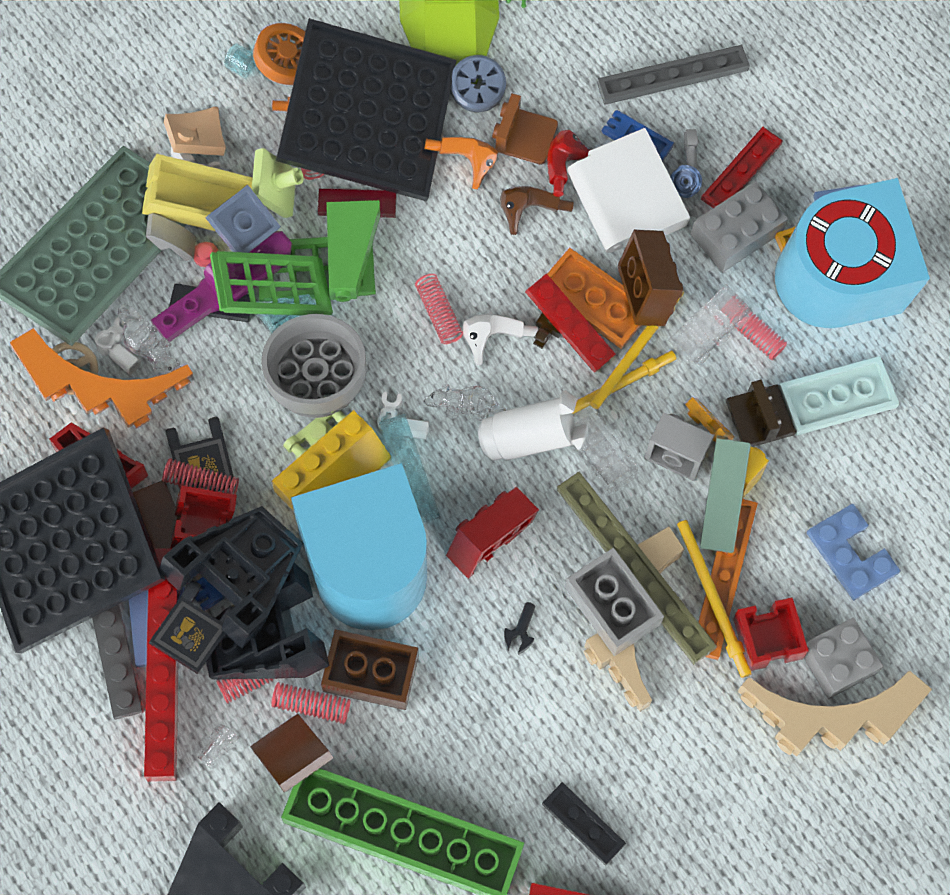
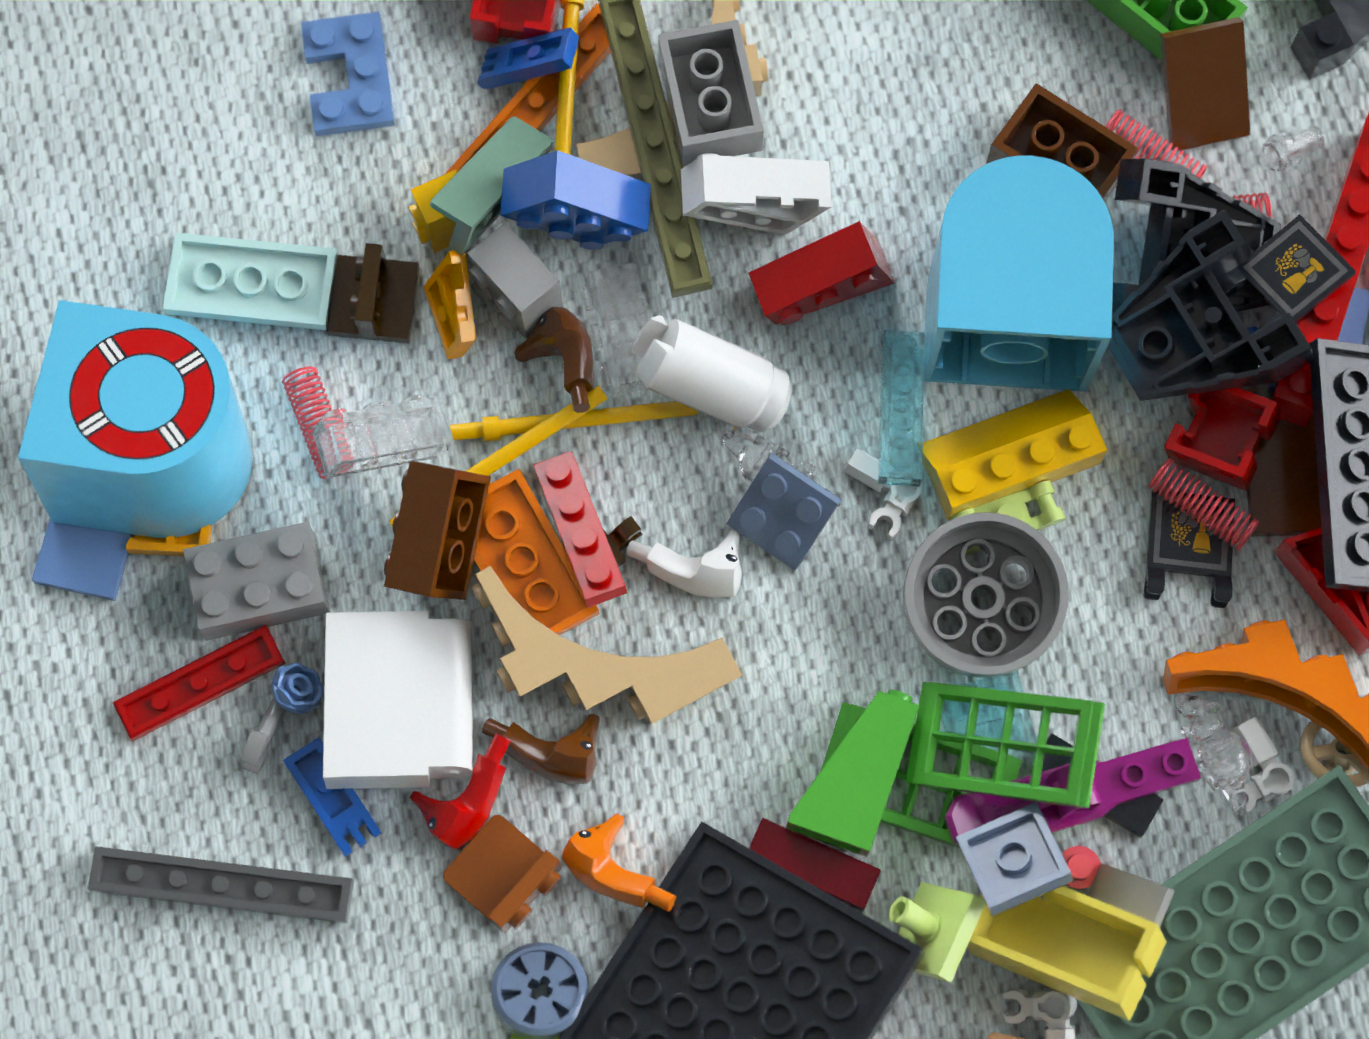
camera: 155 degrees left, 5 degrees up
coral piece [415,274,463,344] -> none
black bar [504,602,535,655] -> none
none -> tan arch [471,566,742,724]
none -> blue hinge [477,27,579,89]
none -> blue brick [500,150,651,250]
none -> reddish brown animal [514,307,594,413]
none -> white wedge [681,153,832,234]
none -> sand blue plate [726,453,842,570]

